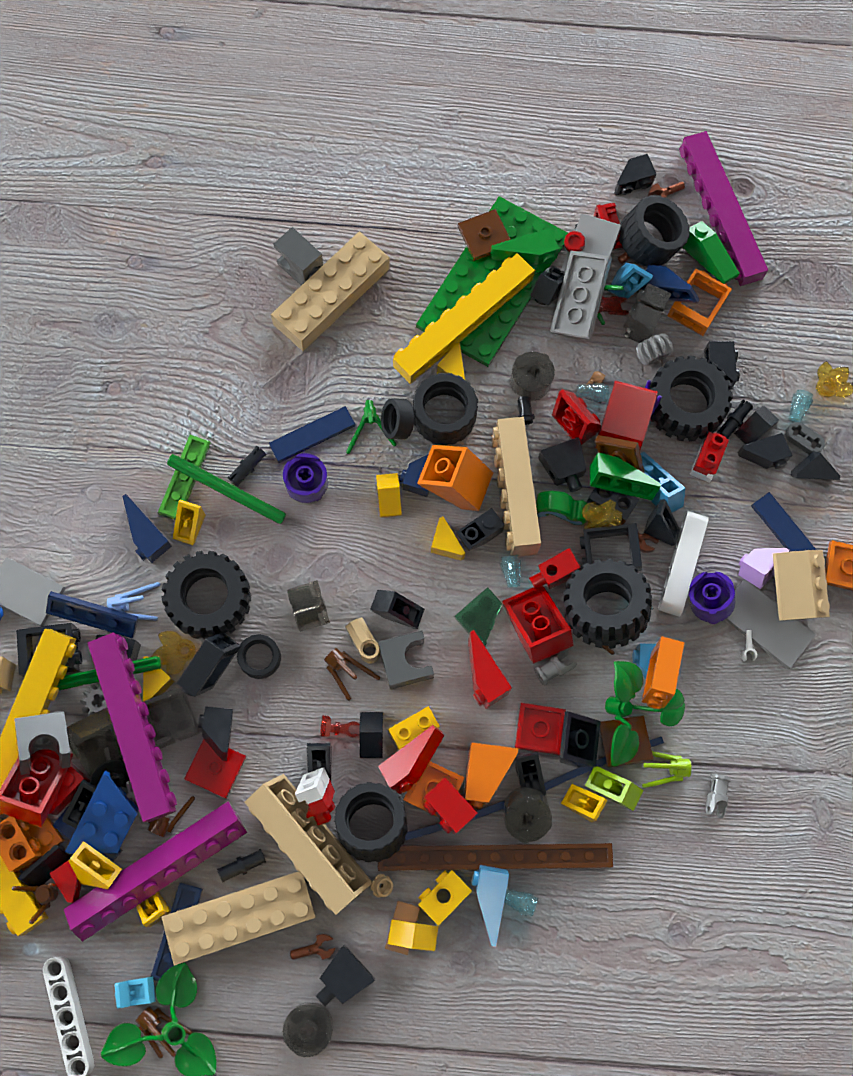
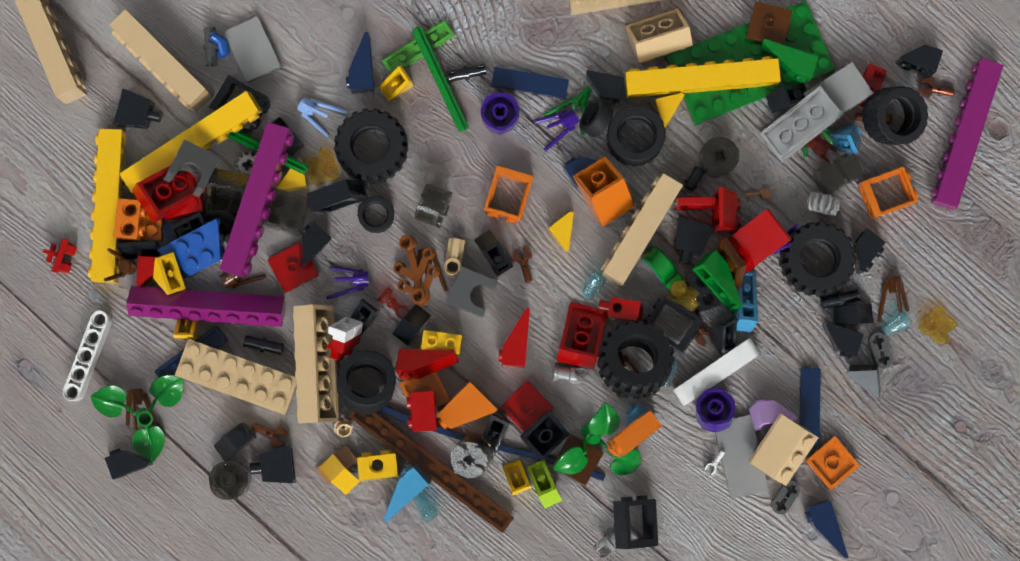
camera: 40 degrees right, 10 degrees up
dark blue tile [46,591,139,639] -> none
medium azure bracket [115,977,156,1009] -> none
yellow slope [376,473,402,517] -> none
clear green wing [453,587,502,647] -> none
black slope [456,508,505,551] -> none
red tile [564,231,585,252] -> none
clear light blue cone [576,383,609,404] -> none
dark blue slope [640,265,700,303] -> none
lime plant [642,751,692,788] -> none
green slope [682,221,739,284] -> none
red hips [689,432,729,483] -> none
none -> black slope [214,422,256,461]
none -> dark purple plant [326,266,369,299]
none -> dark orange plant [393,235,440,306]
none -> orange window [484,166,534,224]
none -> copper bar [512,246,533,283]
none -> dark purple plant [534,109,579,152]
none -> black slope [586,70,625,105]
none -> black window [613,495,659,549]
none -> tan slope [625,8,693,63]
none -> red plate [674,196,717,210]
none -> dark grey beam [771,481,800,514]
none -> reddish brown plant [878,276,909,322]

